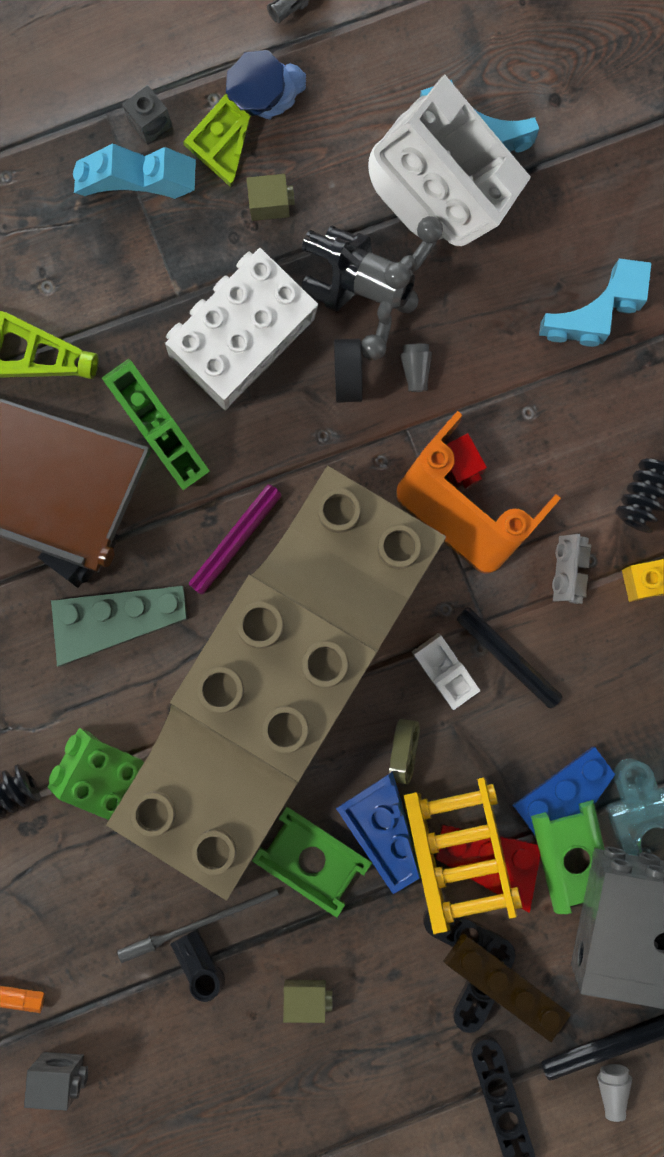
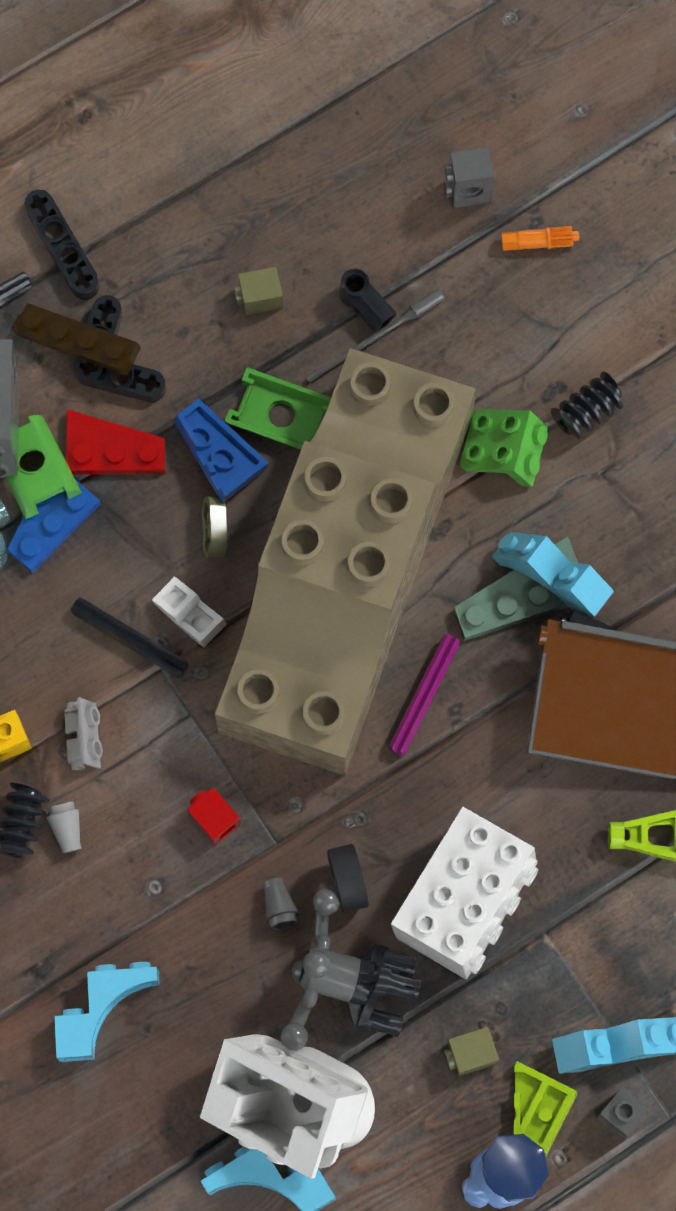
camera: 165 degrees right, 10 degrees down
bright green brick [102,359,210,490] -> none
orange windscreen [396,411,561,574] -> none
yellow fence [404,777,522,934] -> none
none -> light grey cone [46,802,82,854]
none -> medium azure arch [492,532,614,617]

